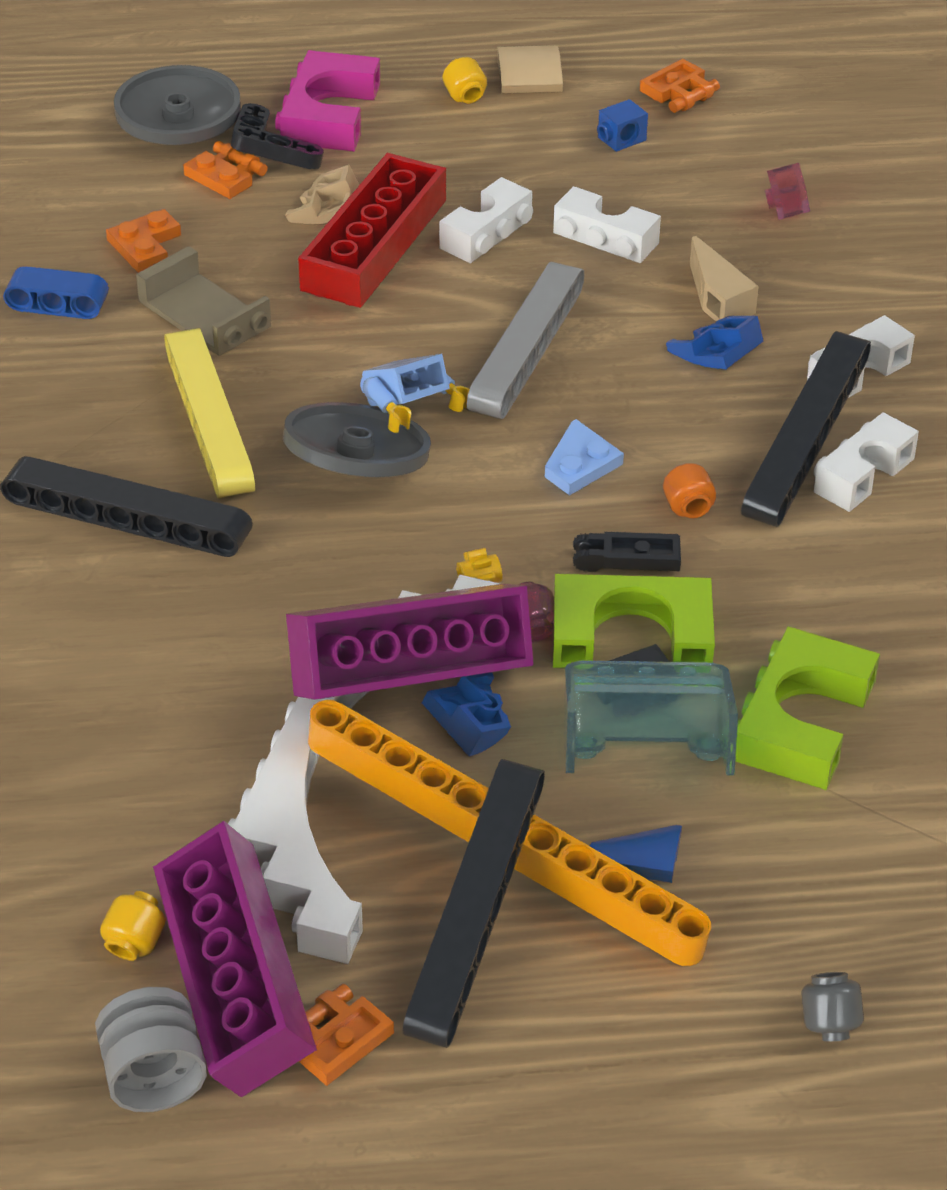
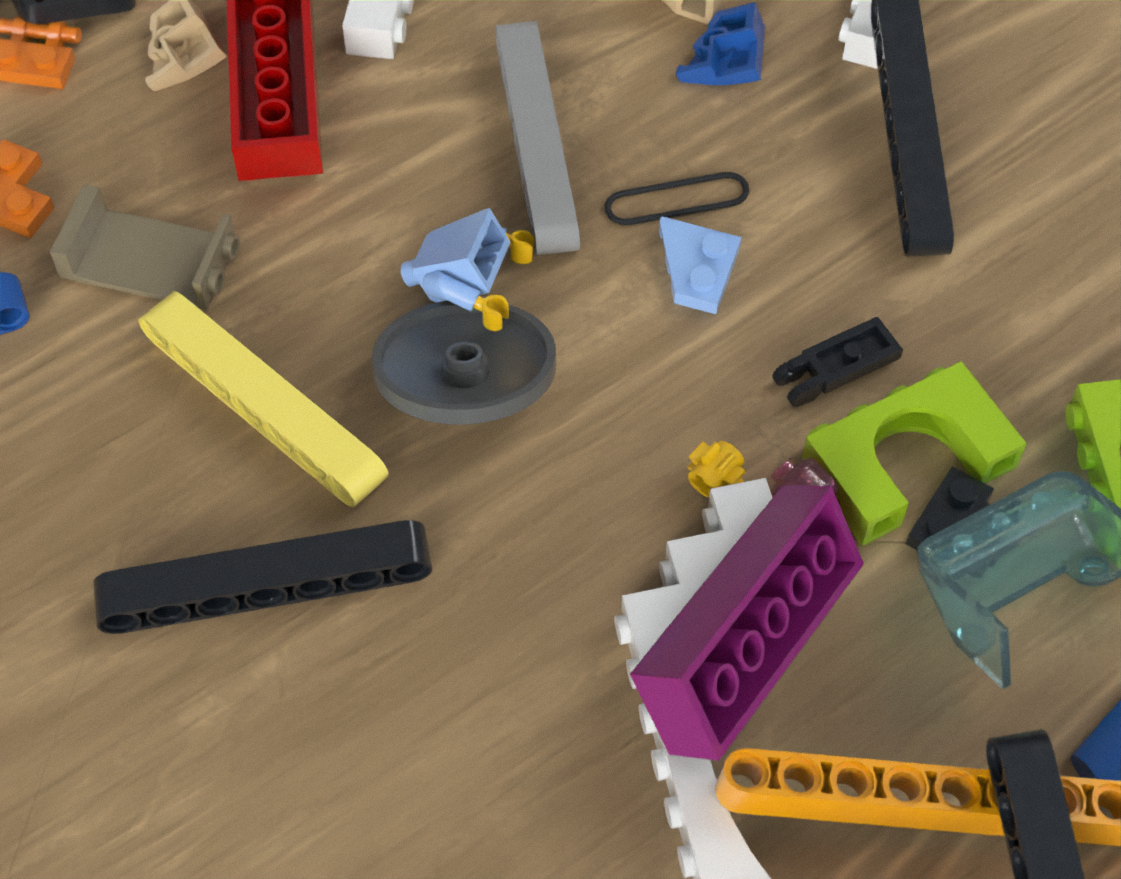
camera: 30 degrees left, 15 degrees up
blue slope [422,672,511,757] -> none
orange head [663,463,716,518] -> none
white arch [814,412,919,512] -> none
none -> black piece [605,172,749,225]

